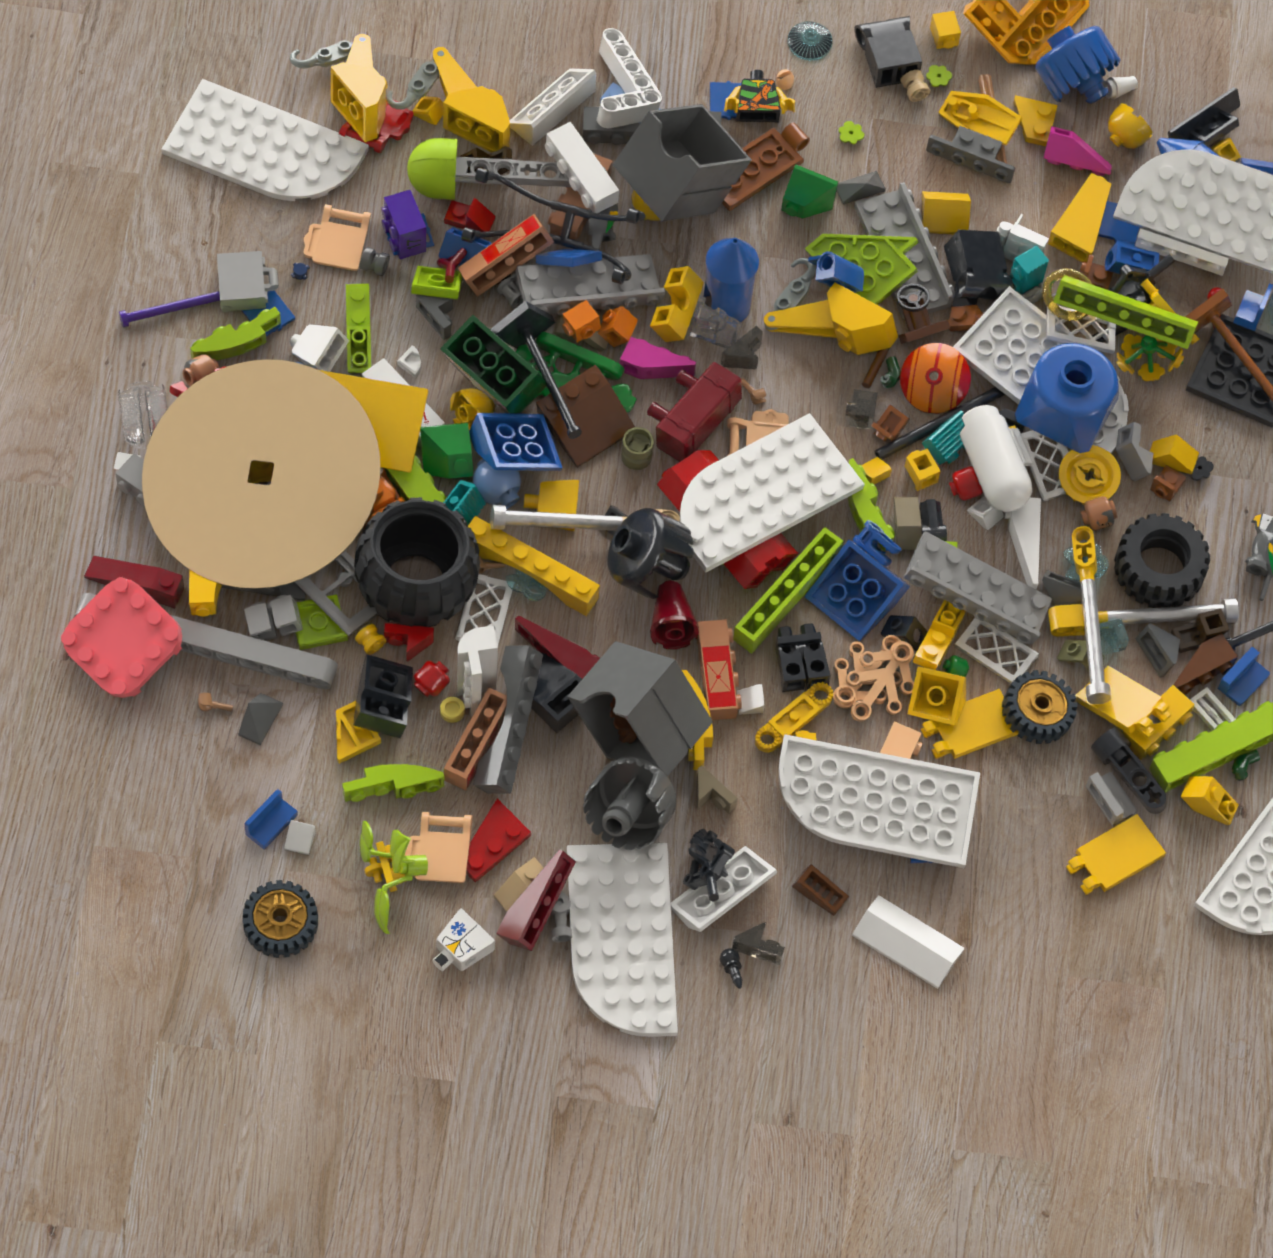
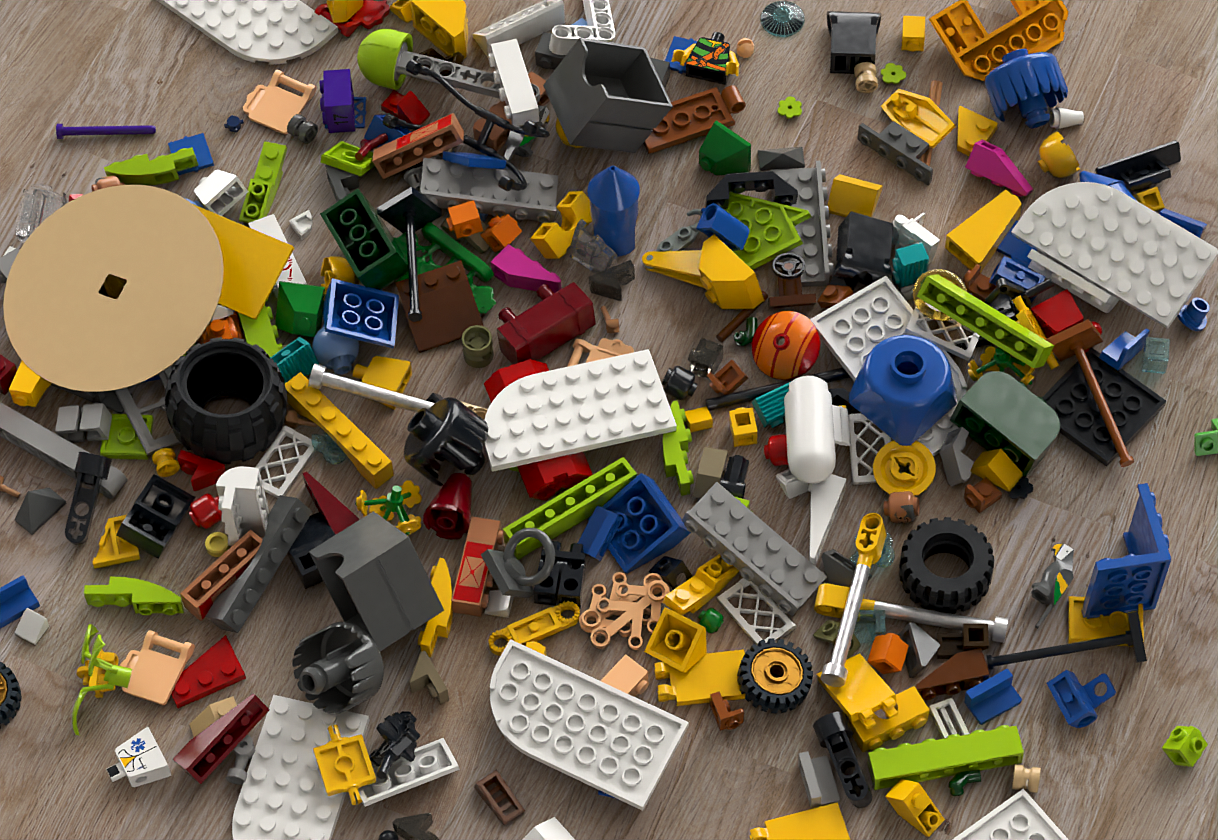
camera: 25 degrees right, 5 degrees down
light grey piece [217,251,279,312] -> none
blue piece [853,520,902,567] -> none
none -> black beam [65,452,112,545]
none -> yellow plate [313,725,376,805]
none -> plant [355,480,422,536]
none -> dark grey tile [481,528,555,598]
none -> blue panel [578,506,623,561]
none -> black head [661,366,698,400]
none -> black slope [705,171,798,209]
none -> dark orange bracket [710,691,744,731]
none -> orange brick [867,633,909,674]
none -> brick [950,371,1060,478]
none -> red torso [1030,289,1084,338]

